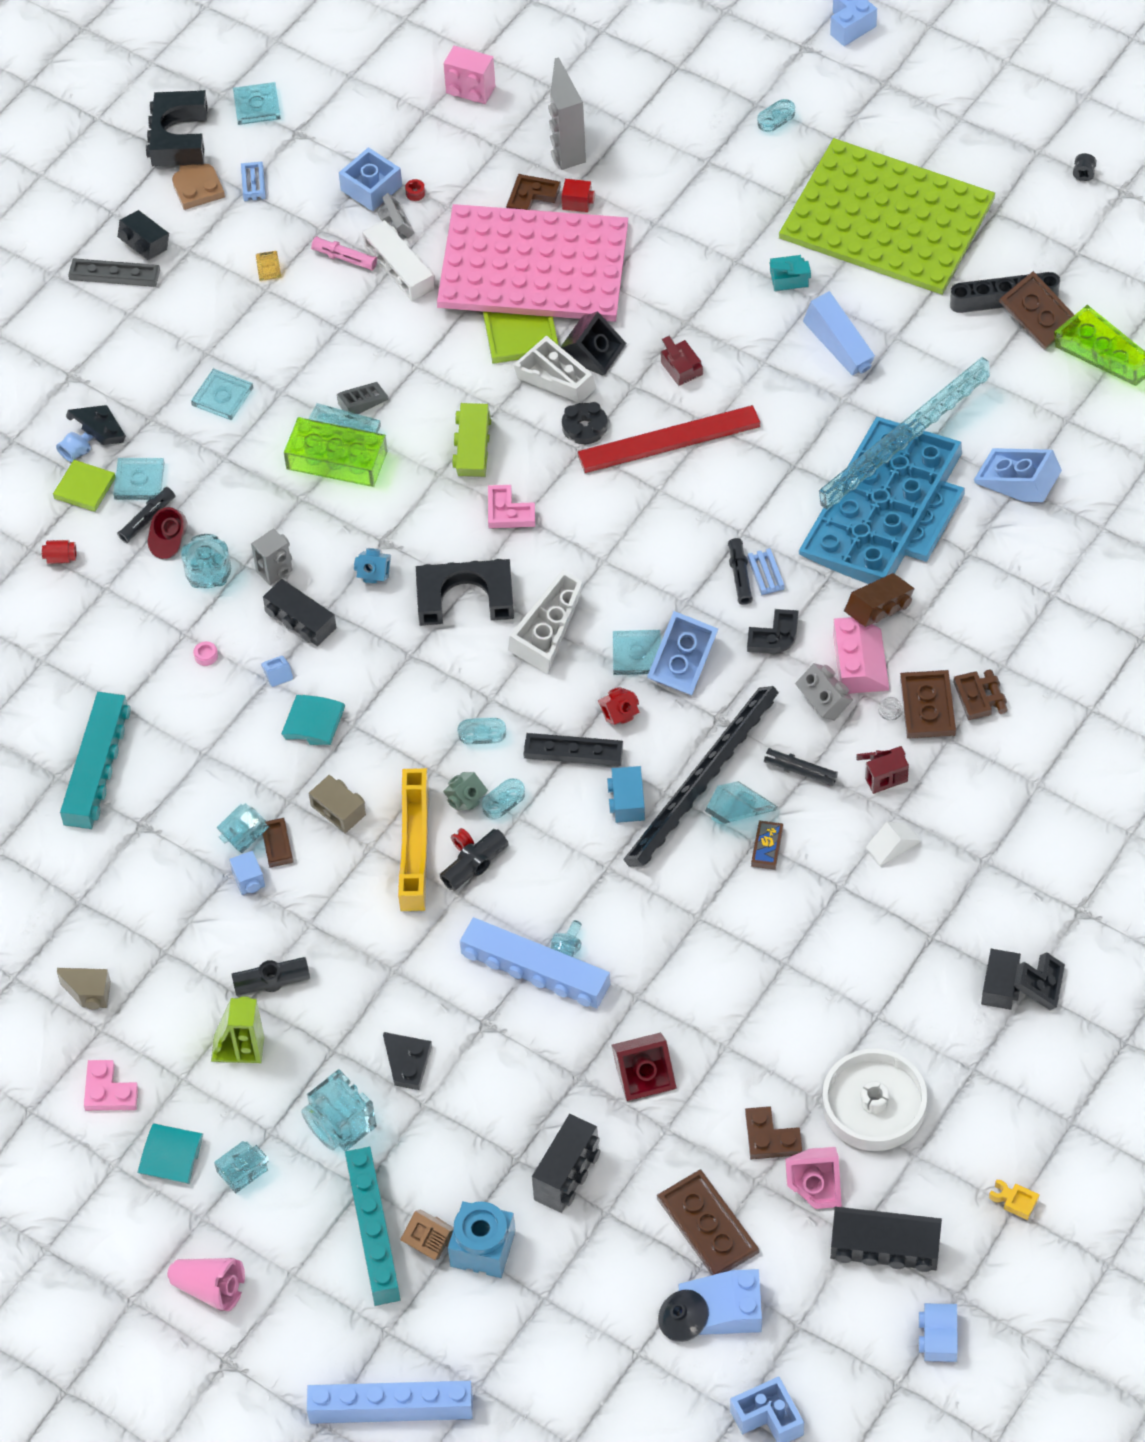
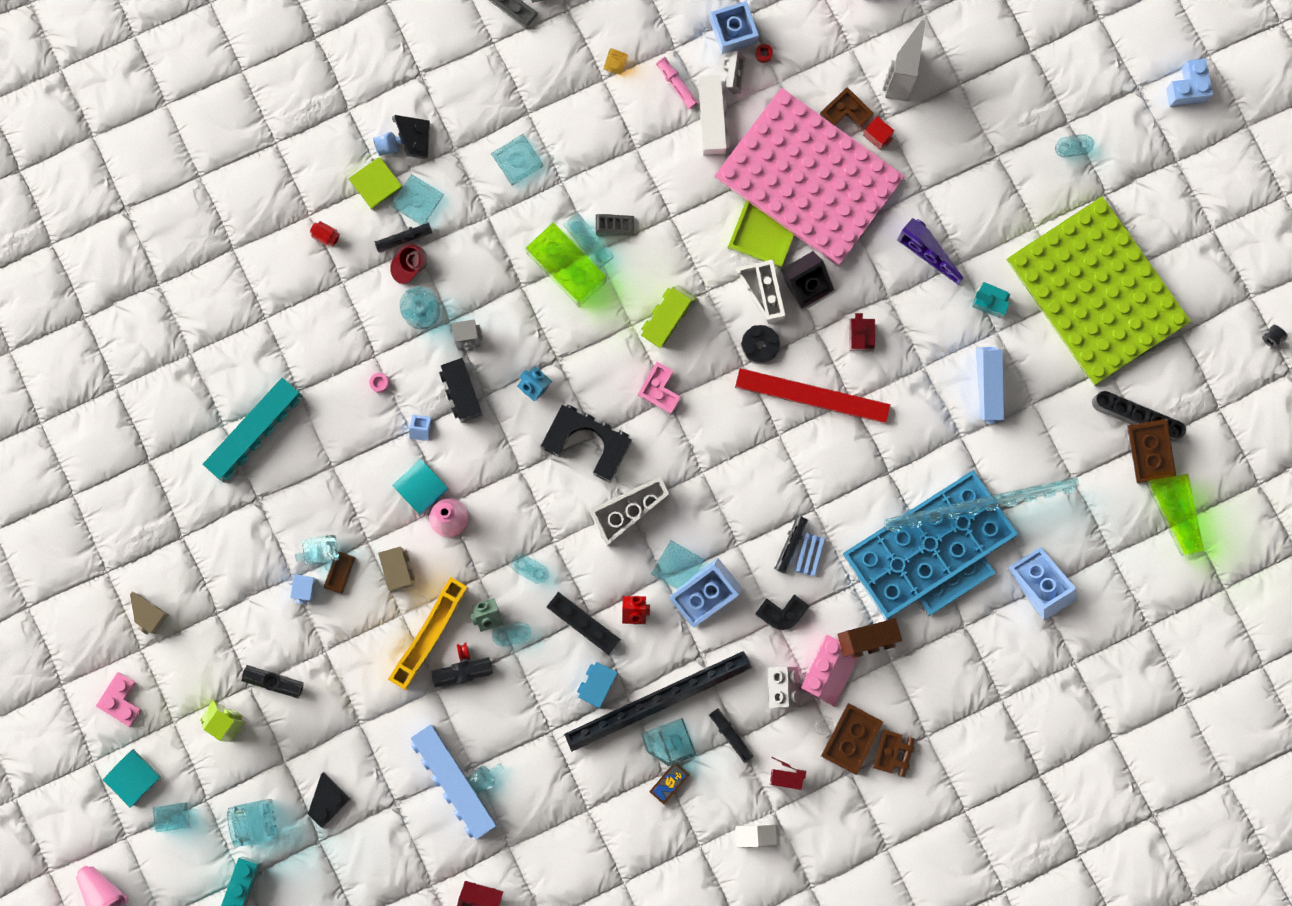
camera: 25 degrees right, 25 degrees up
none -> bright pink cone [429,498,469,538]
none -> dark purple wedge [897,218,963,285]

